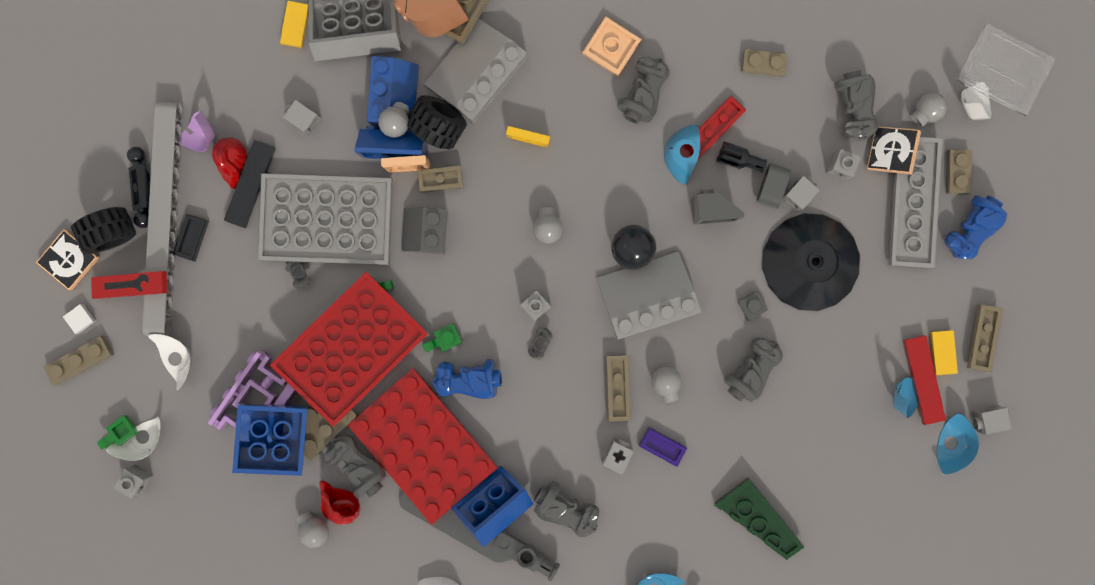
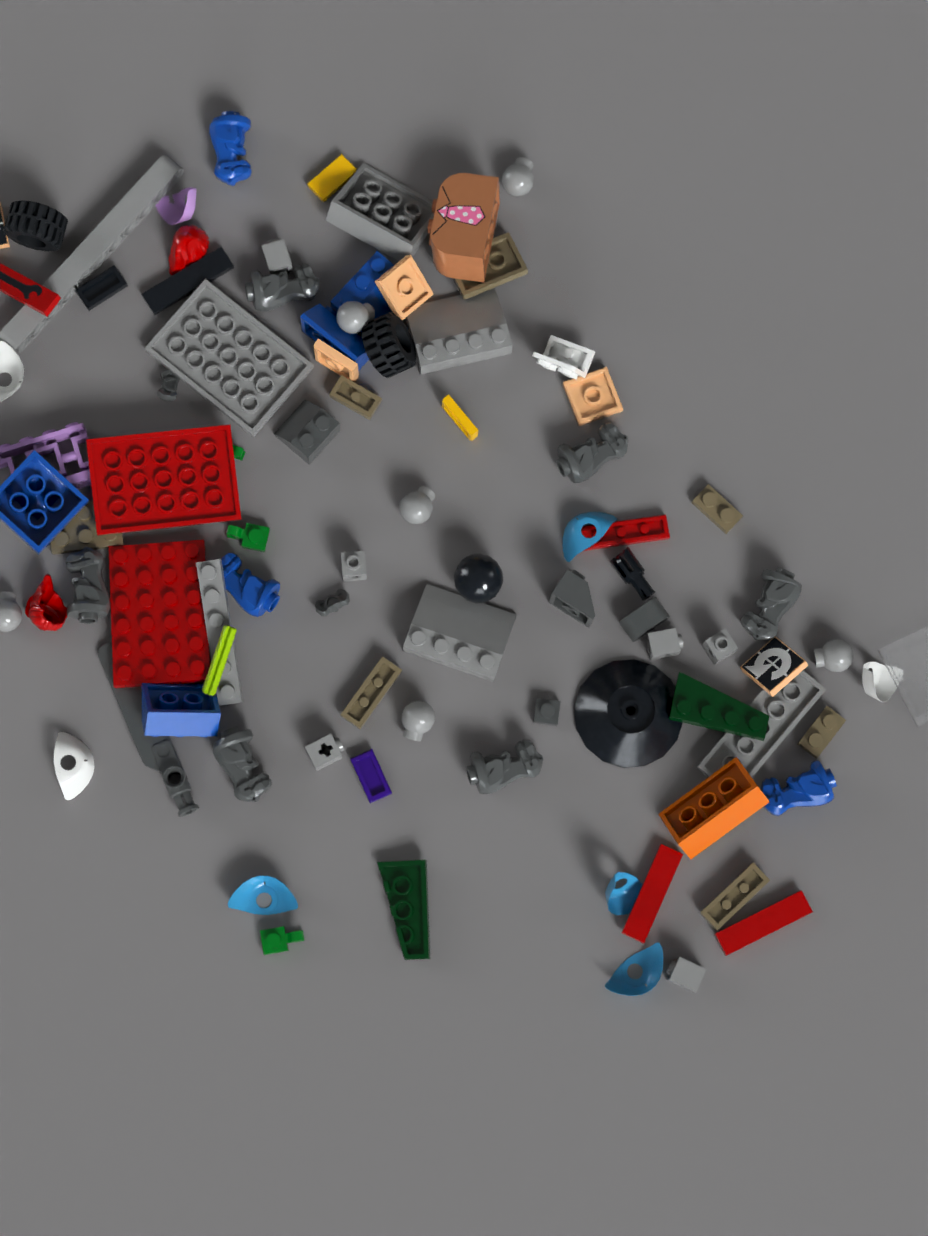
camera: 30 degrees right, 10 degrees down
black plate [127,147,150,228] -> none
yellow tile [929,330,958,375] -> none
none -> light grey plate [196,559,244,706]
none -> lime axle [202,625,237,696]
none -> blue animal [209,111,252,186]
none -> dark grey animal [245,264,320,312]
none -> light nougat tile [374,255,434,320]
none -> white bracket [532,335,595,380]
none -> orange slope [658,757,770,859]
none -> dark green wing [669,672,769,741]
none -> red tile [714,890,813,956]

